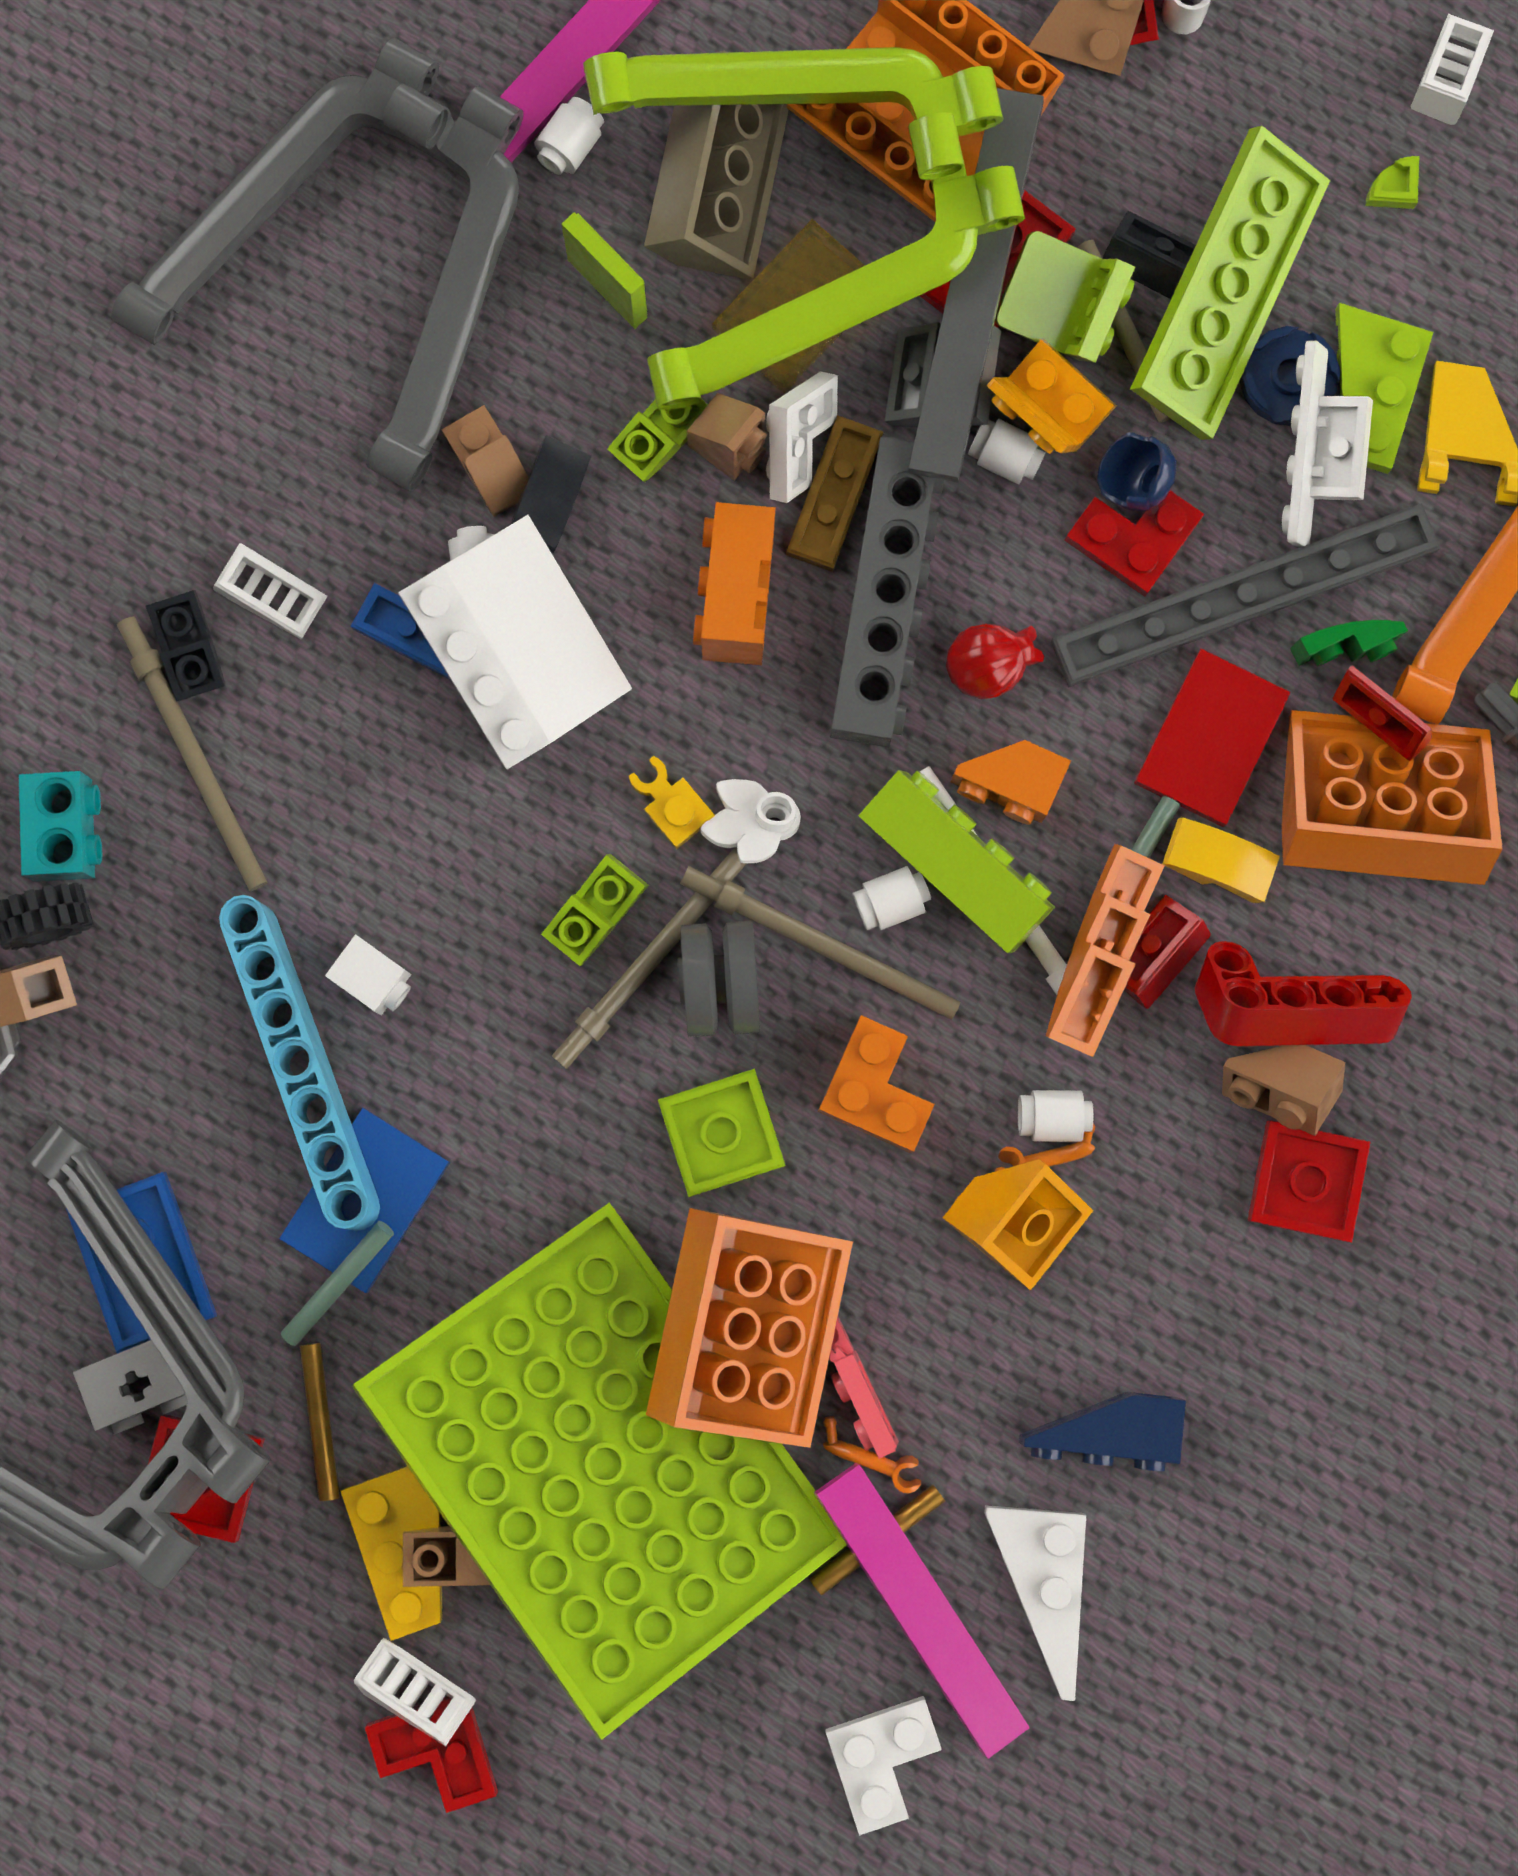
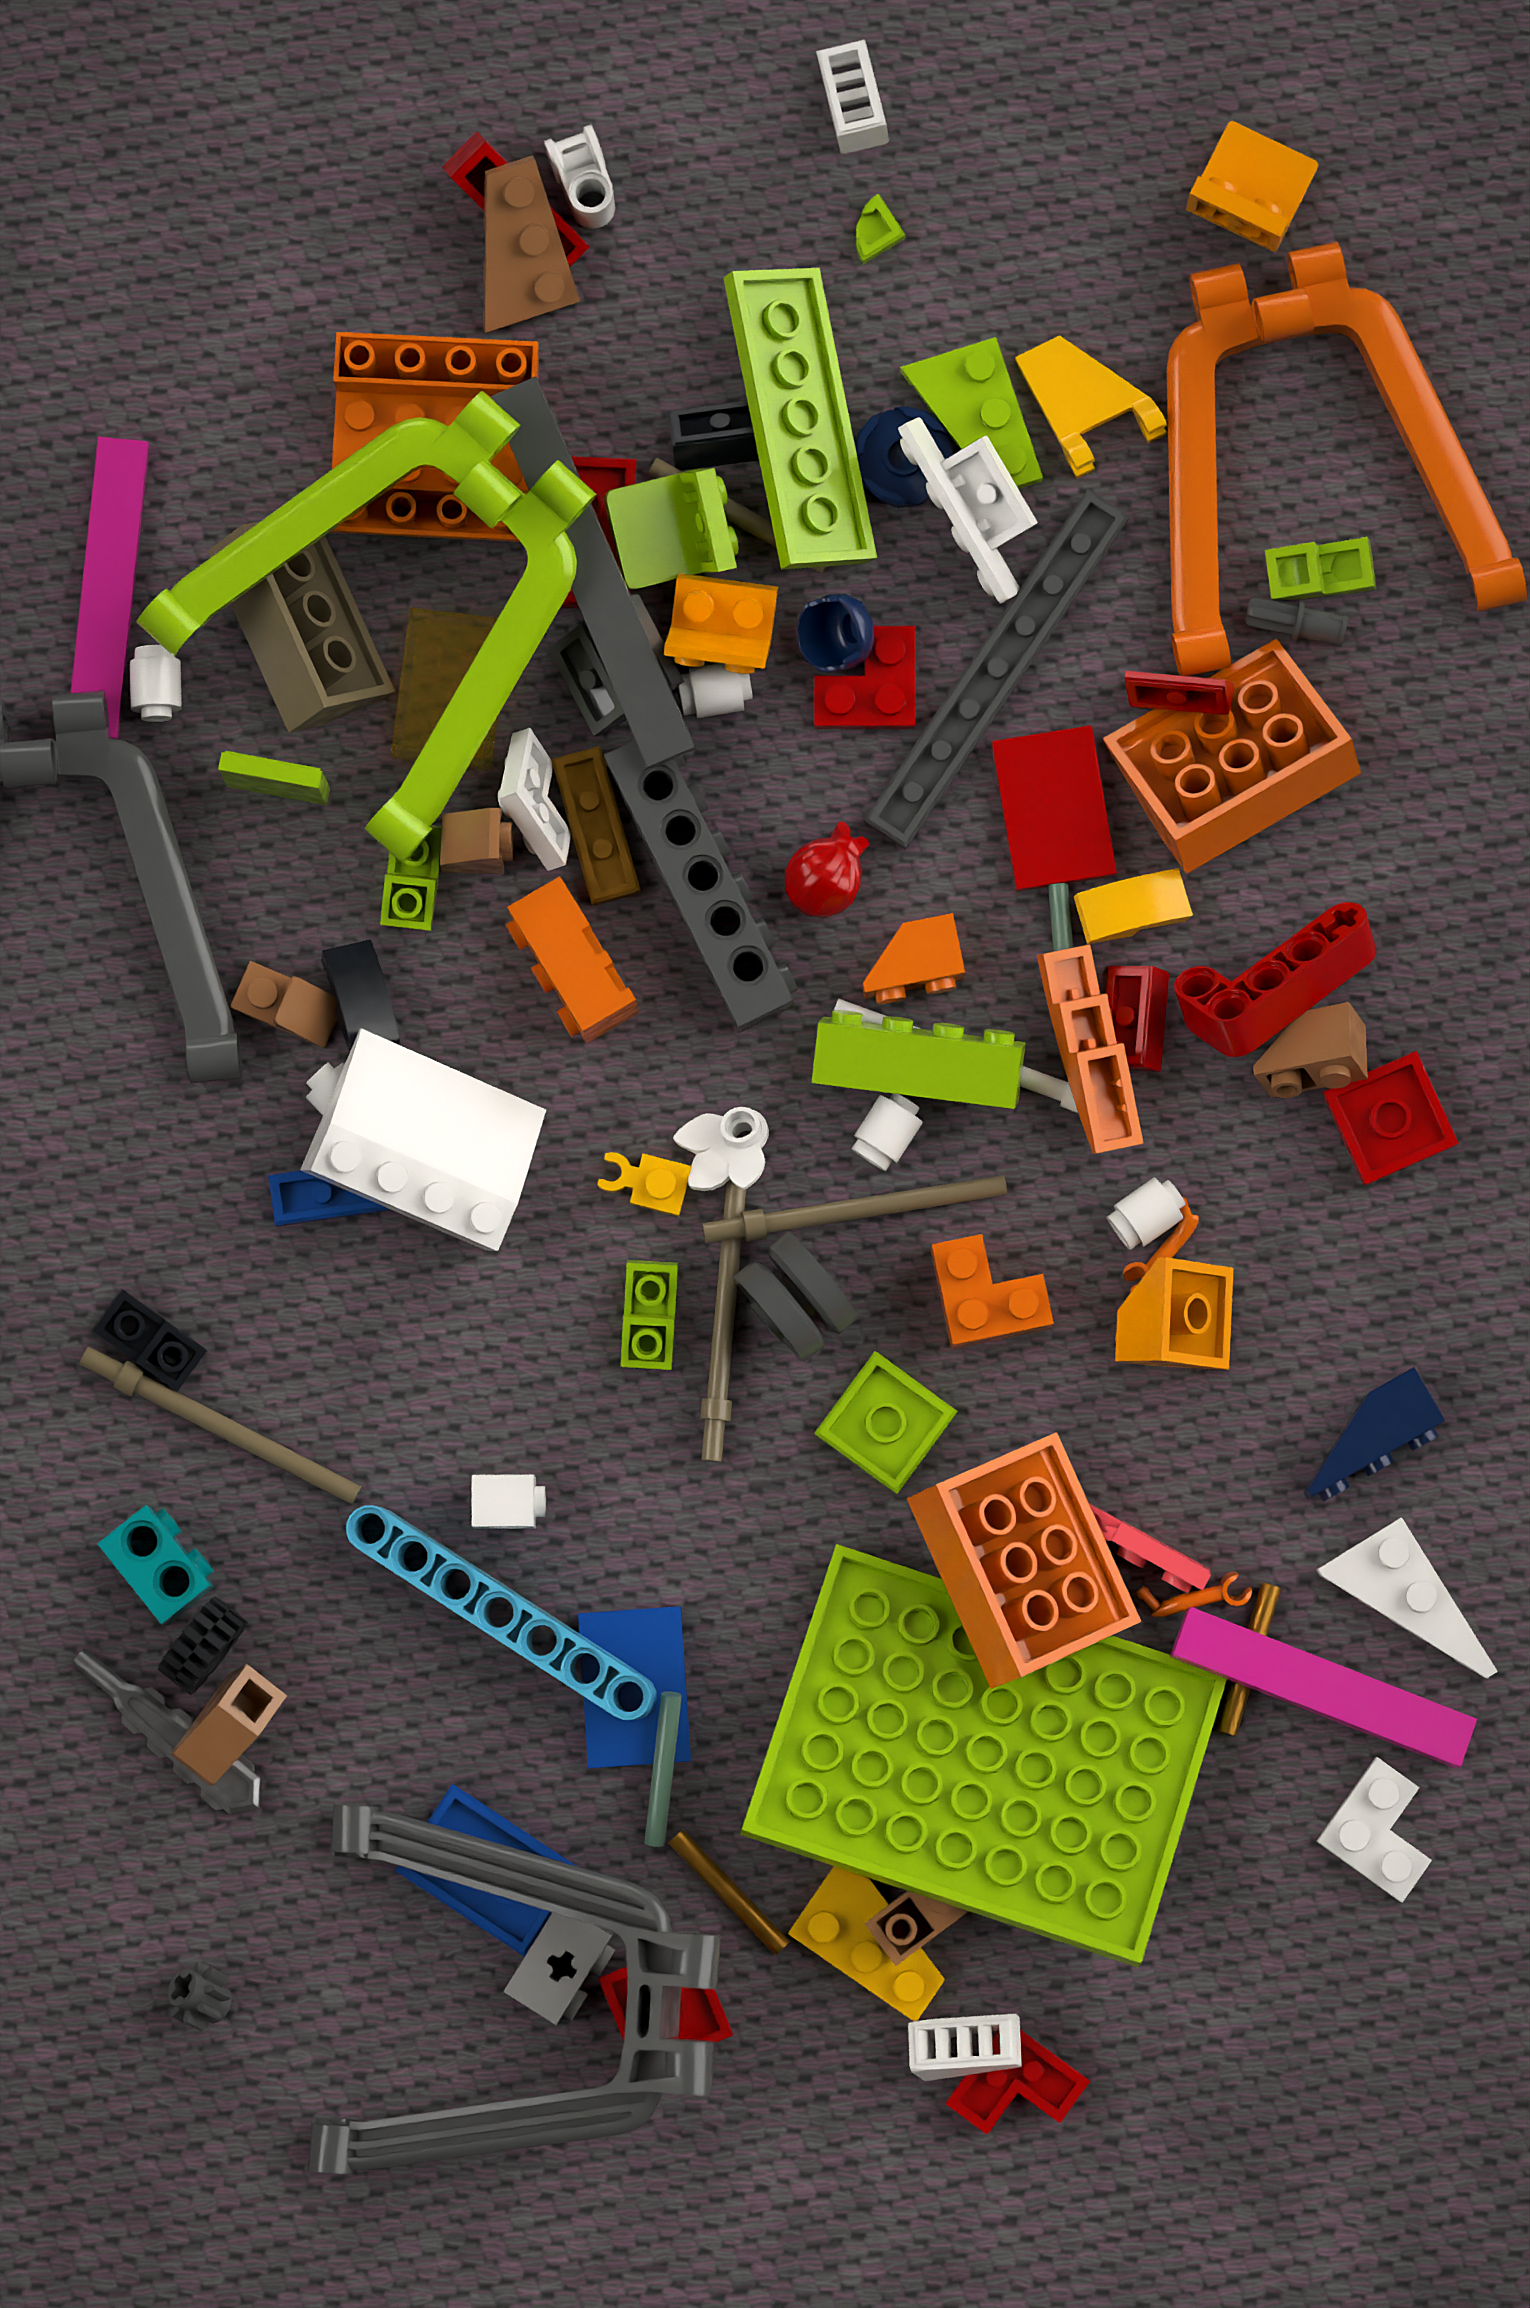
camera: 30 degrees left, 0 degrees up
white slope [213,543,327,639] -> none
green slope [1290,620,1408,667] -> none

